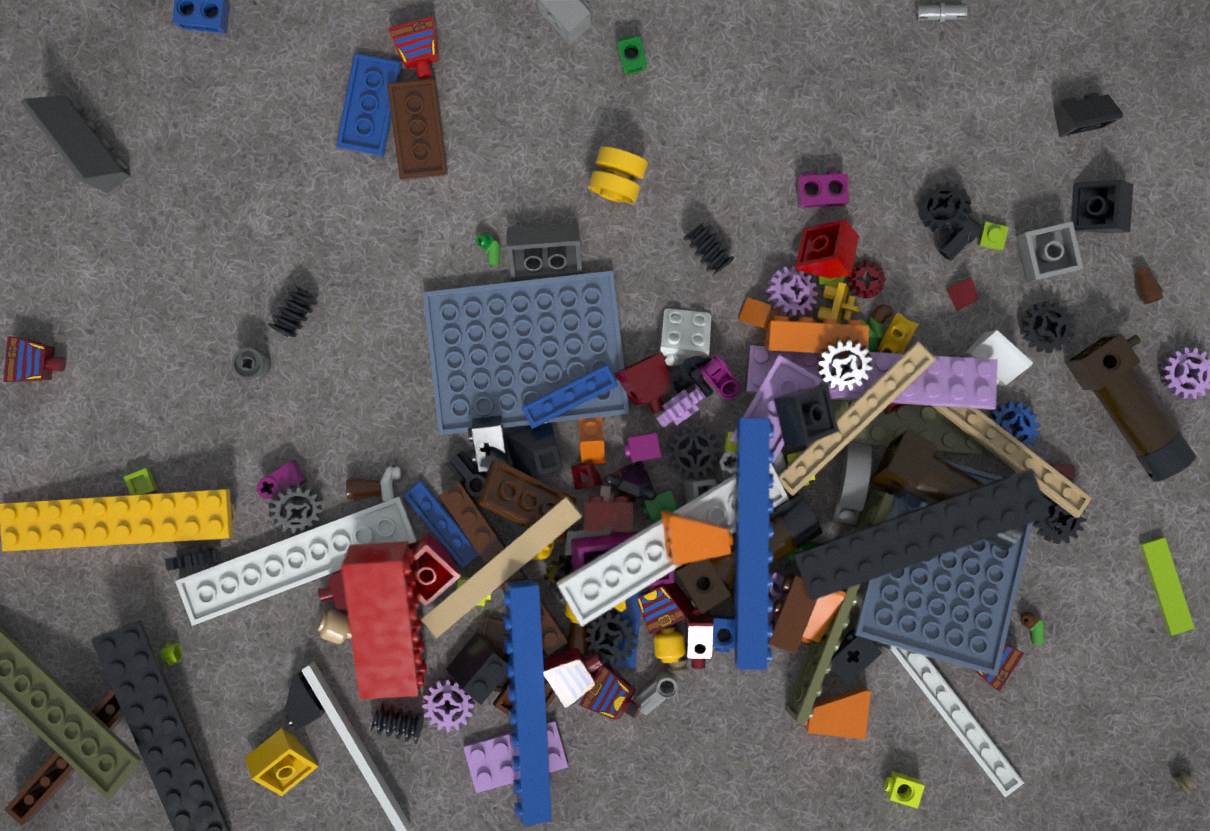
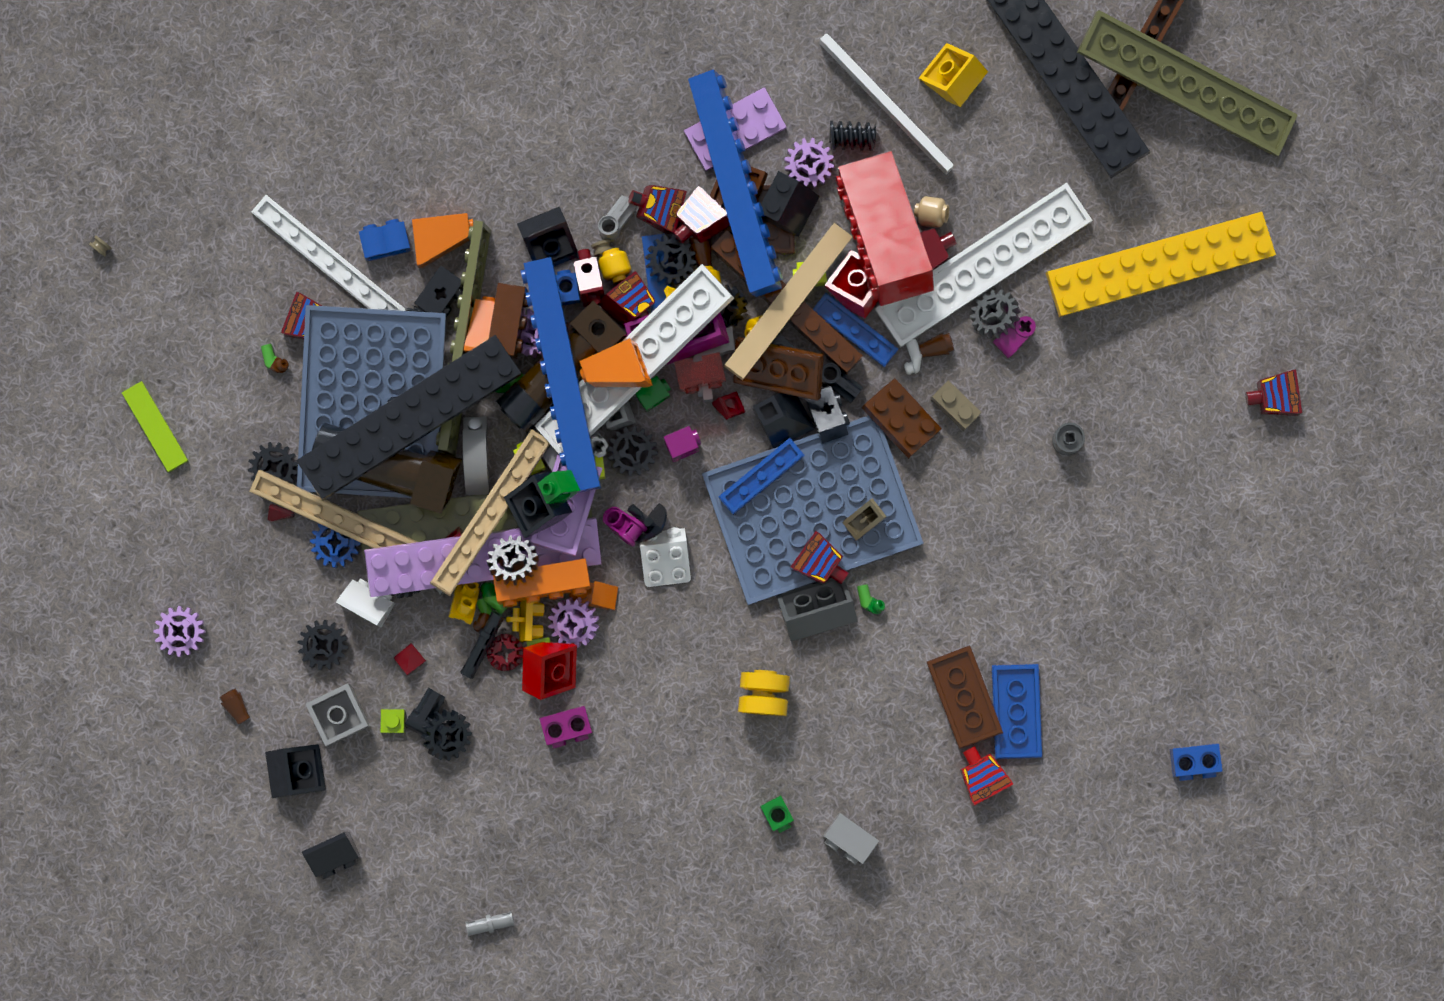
camera: 160 degrees right, 5 degrees down
dark grey slope [20,95,130,193] -> none
lime plate [124,468,158,495] -> none
lime plate [161,642,182,666] -> none
black gear [165,544,220,574] -> none
black piece [268,284,318,337] -> none
black slope [285,671,326,731] -> none
orange slope [578,417,606,464] -> none
black rock [604,461,656,503] -> none
dark red torso [615,353,672,414] -> none
lavender gear [656,387,705,427] -> none
black piece [683,223,735,276] -> none
neon yellow brick [884,771,925,809] -> none
dark brown piece [1065,333,1196,482] -> none
none -> blue brick [359,219,411,261]
none -> black pin [460,610,505,679]
none -> black slope [517,206,578,266]
none -> green brick [537,470,580,504]
none -> torso [790,531,849,585]
none -> dark tan slope [842,498,887,541]
none -> reddish brown plate [861,378,942,459]
none -> dark tan brick [930,380,982,432]

